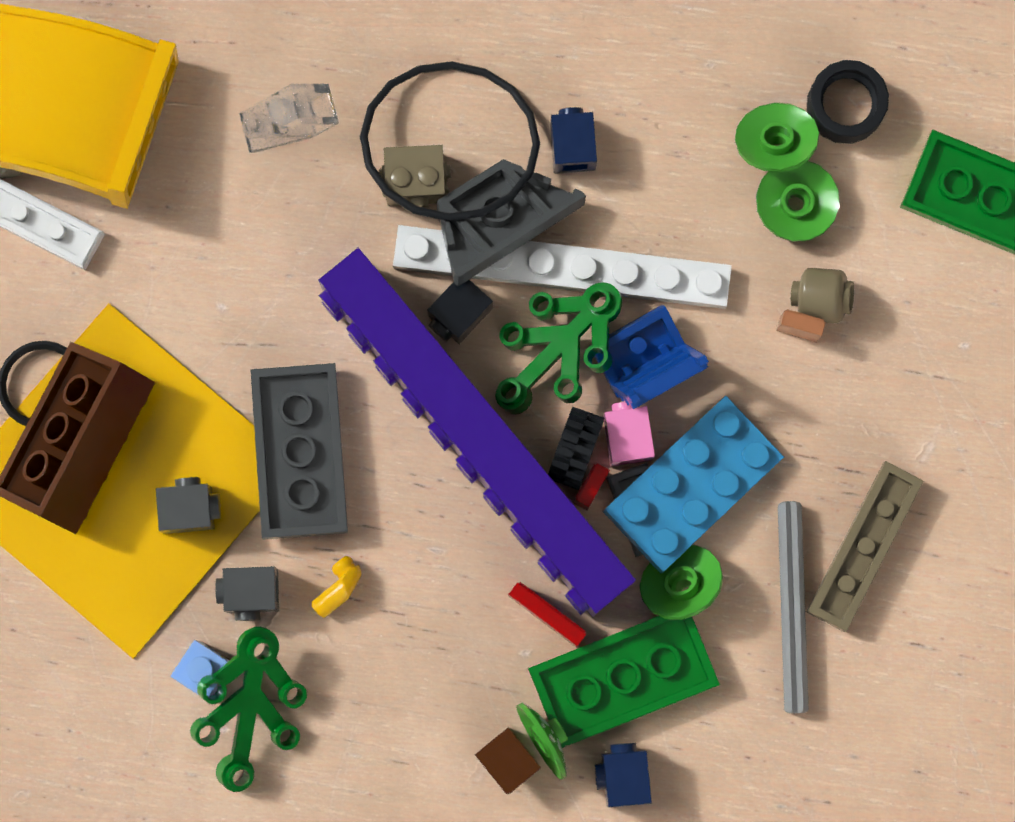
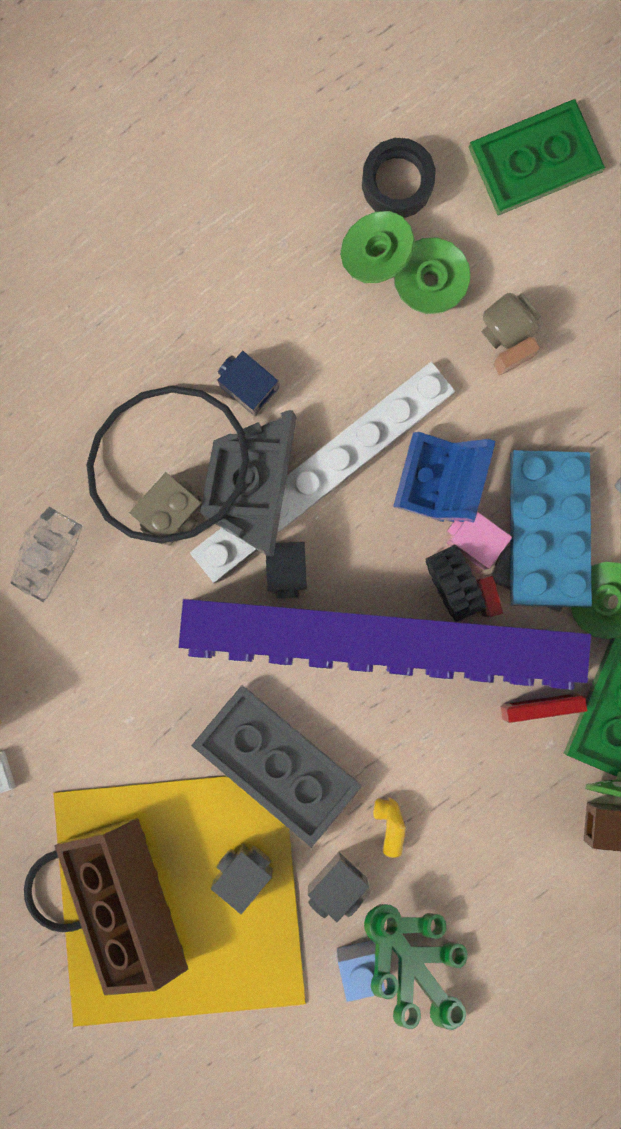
camera: 45 degrees left, 5 degrees up
green plant [495,282,622,415] -> none

